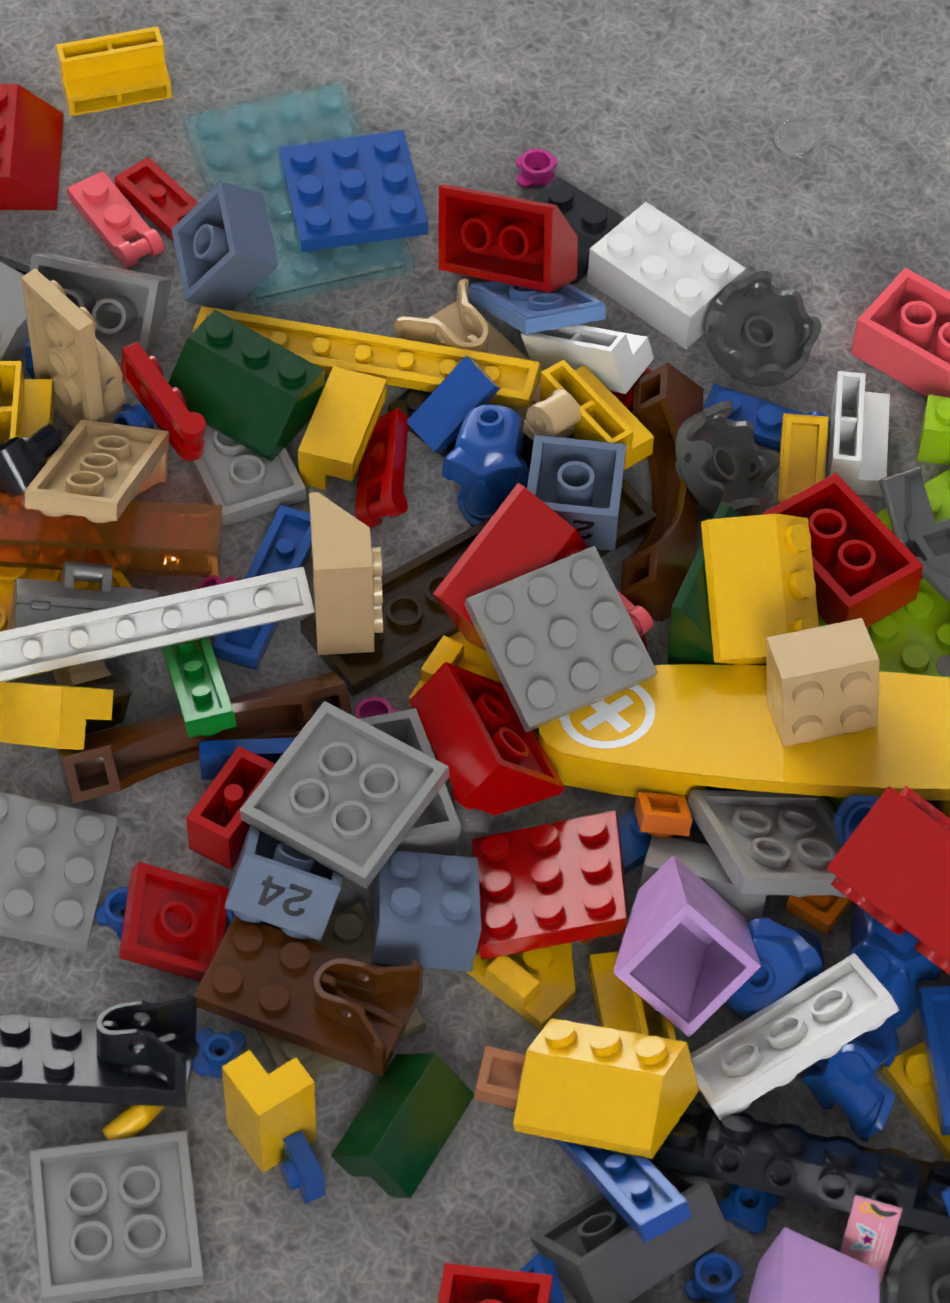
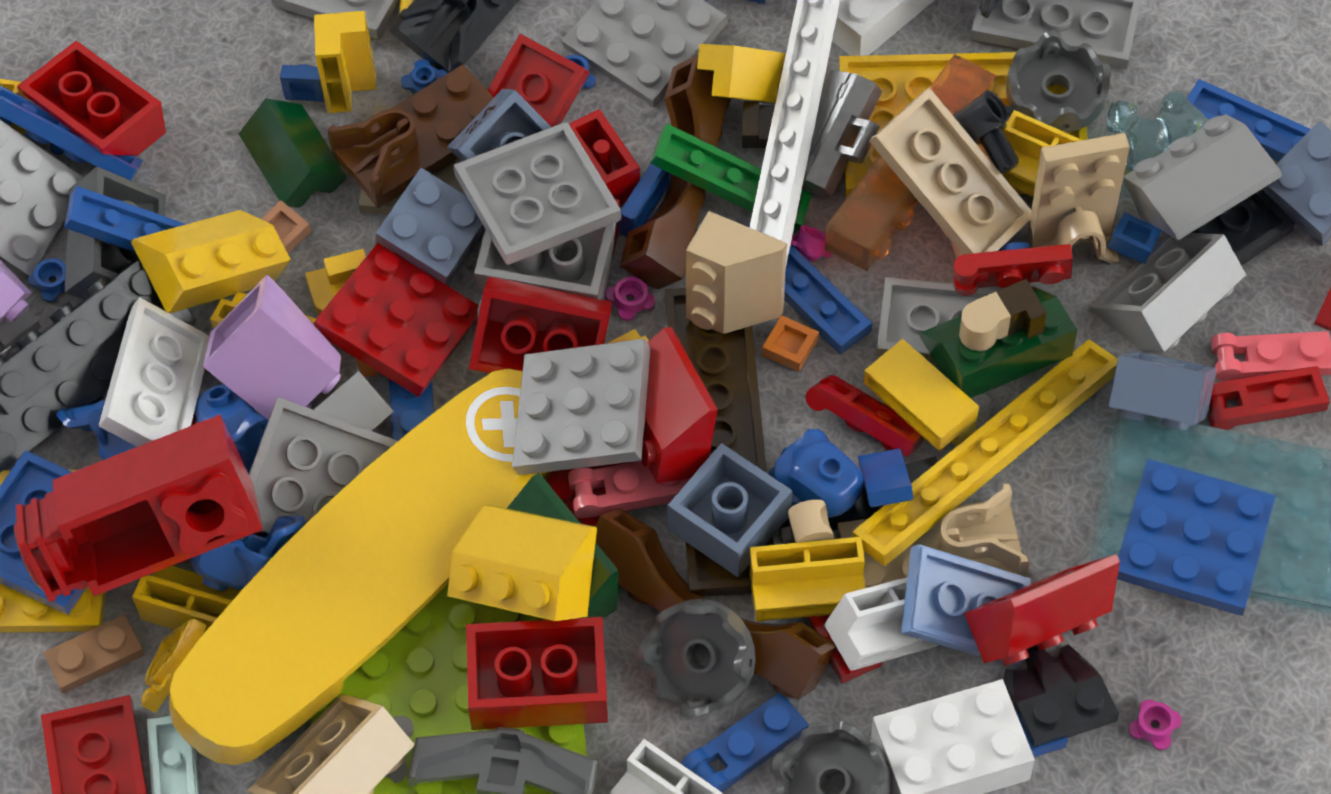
camera: 125 degrees right, 5 degrees up
orange plate [634,791,692,838] -> none
tan brick [766,618,879,746] -> none
yellow tile [777,413,829,504] -> none
none -> leg [959,279,1047,351]

